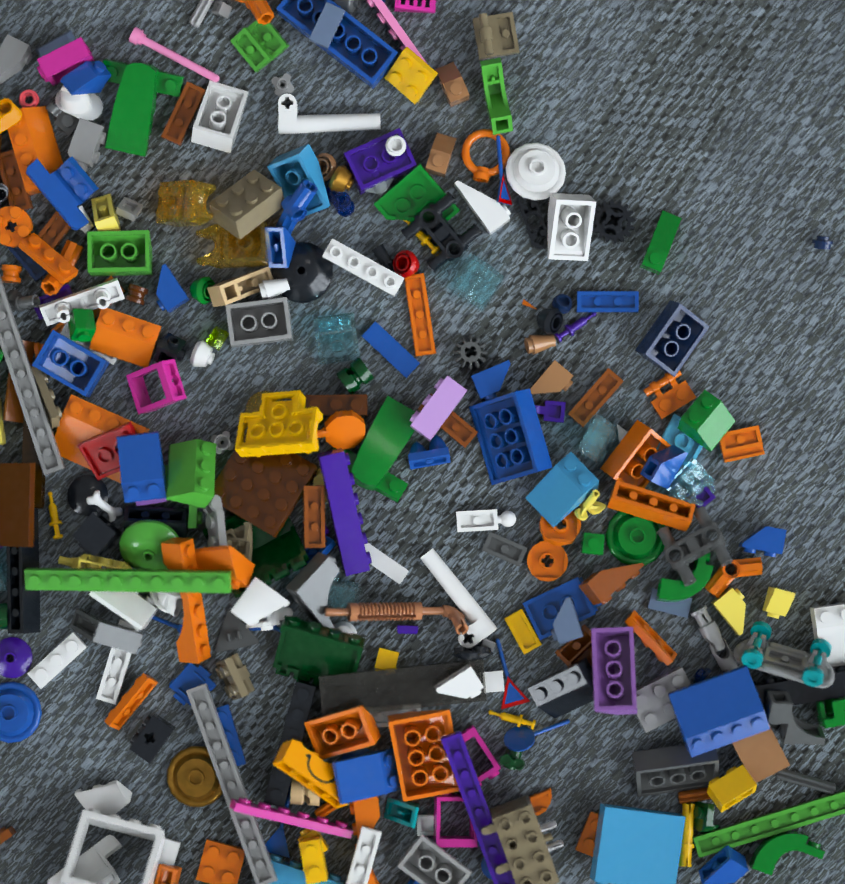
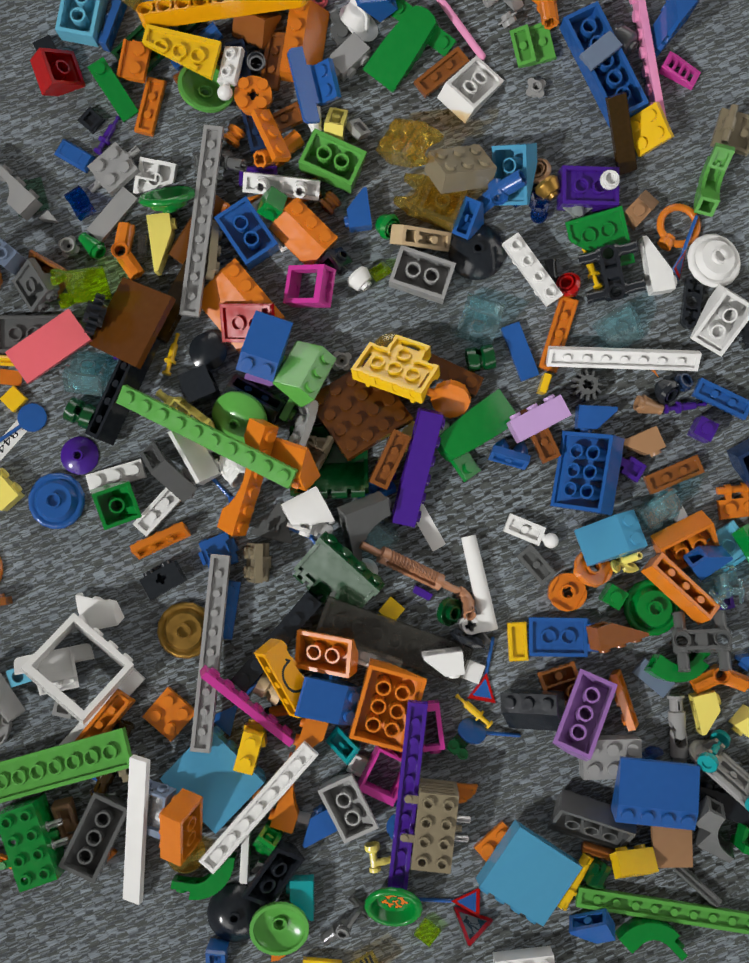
camera: 25 degrees right, 0 degrees up
white piece [86,490,123,522] -> none
white cone [258,278,290,300] -> none
white axle [278,94,381,134] -> none
medium nougat slope [435,62,470,107] -> none
sand blue slope [551,597,584,644] -> none
none -> green slope [90,481,142,530]
none -> dark green plate [437,597,462,626]
none -> light grey plate [498,11,517,29]
none -> yellow tile [537,373,552,395]
none -> white plate [546,346,702,371]
none -> dark brown tile [605,92,637,175]
none -> dark purple brick [687,416,720,443]

